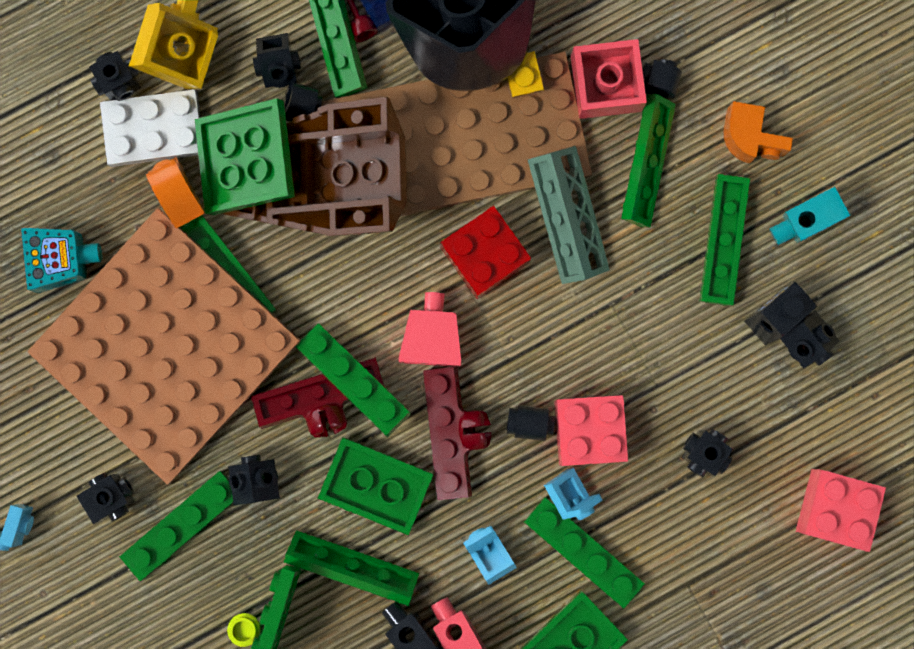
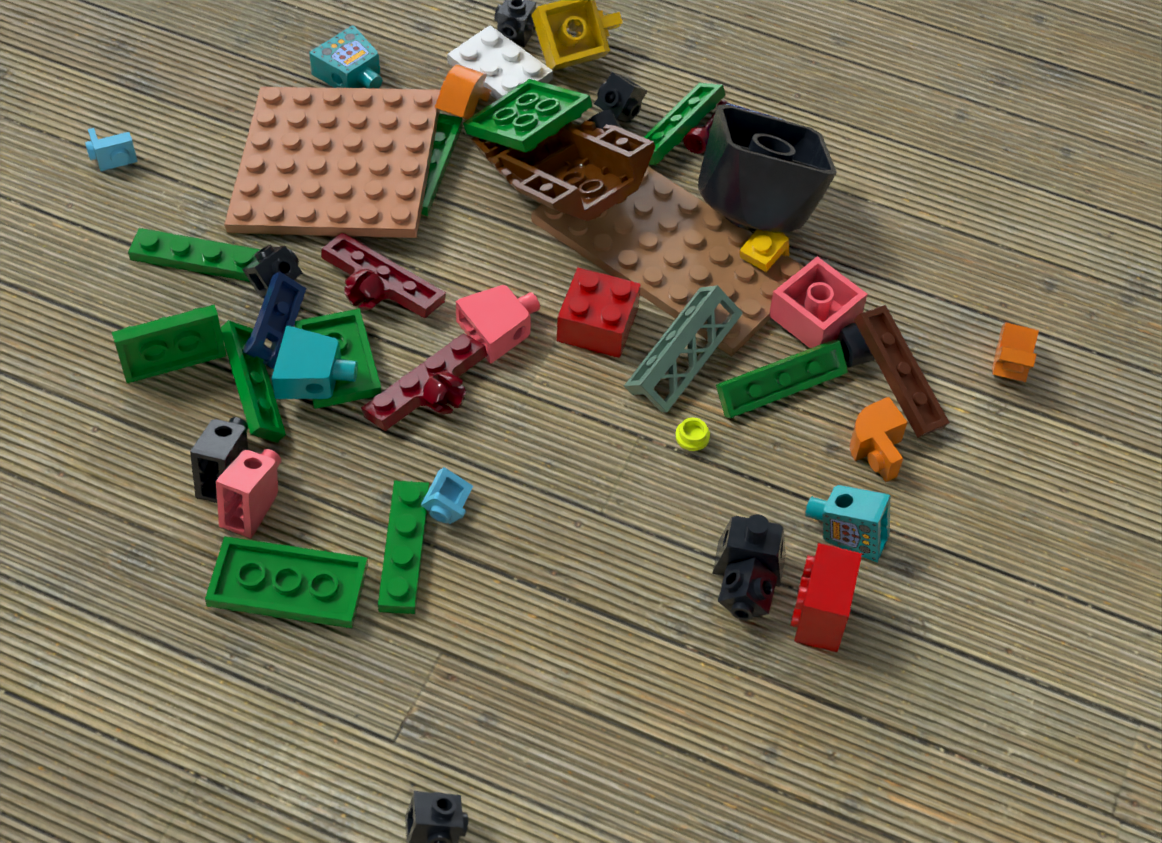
camera: 50 degrees right, 30 degrees down
black brick [76,472,135,524] -> none
green plate [296,323,411,438] -> none
medium azure bracket [463,526,517,585] -> none
black brick [507,405,555,441] -> none
coral brick [554,395,628,466] -> none
black brick [681,429,733,478] -> none
green plate [699,174,750,307] -> none
coral brick [795,469,886,552] -> none
none -> dark blue plate [243,271,307,369]
none -> teal torso [272,326,358,399]
none -> neon yellow plate [675,417,710,451]
none -> red brick [790,543,862,652]
none -> copper plate [854,305,950,438]

